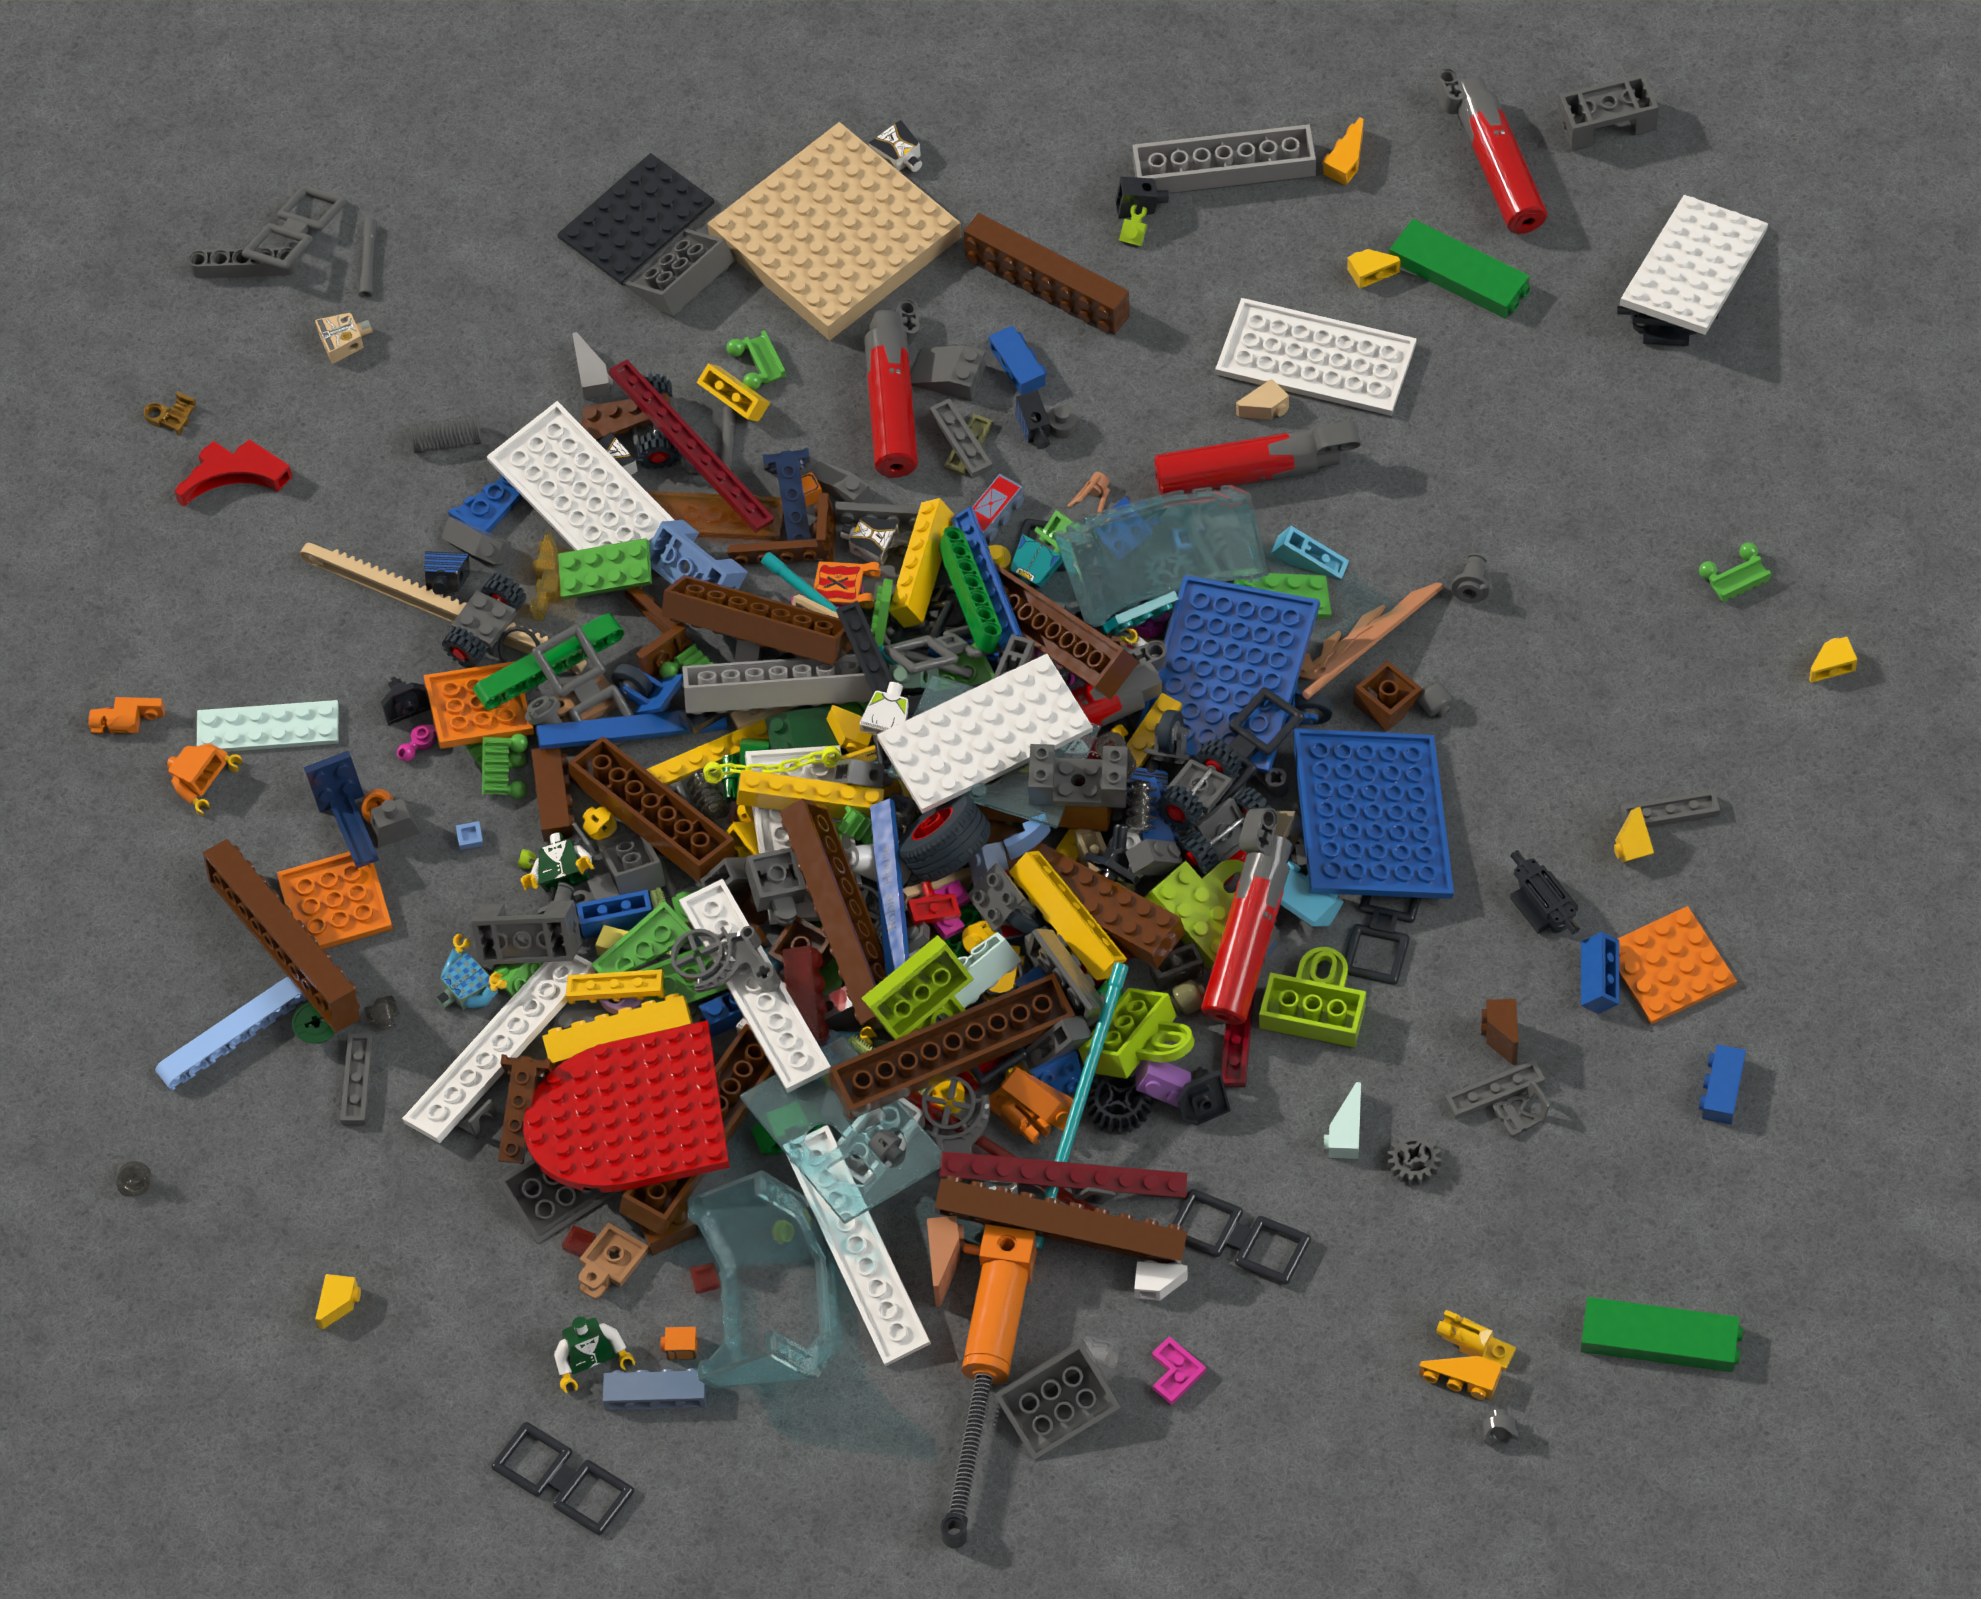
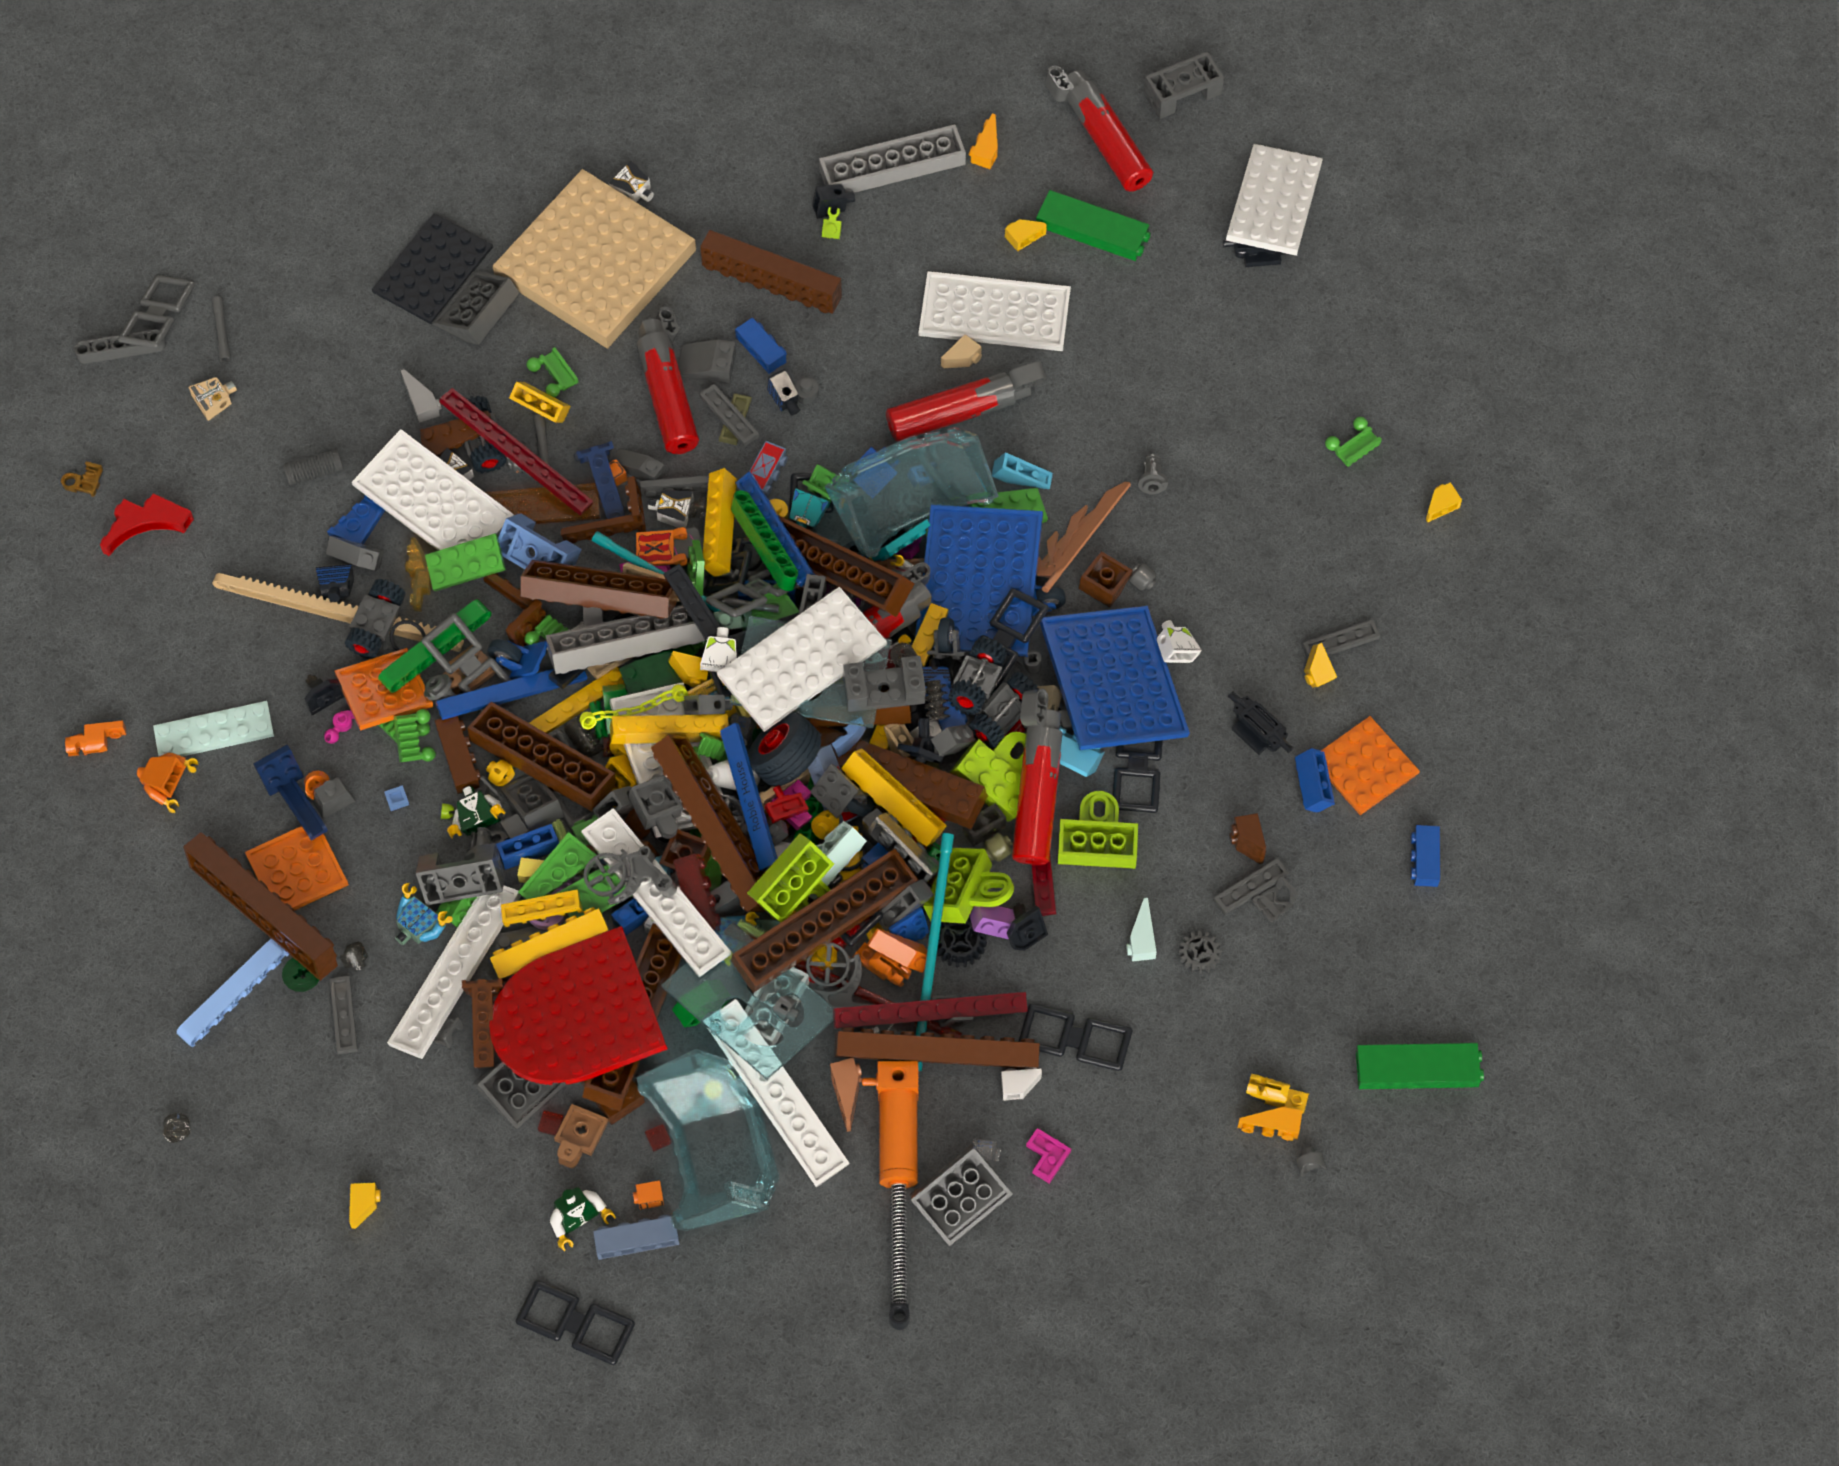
camera: 15 degrees left, 5 degrees up
nougat plant [1068,472,1110,522] -> none
none -> white torso [1157,620,1202,663]

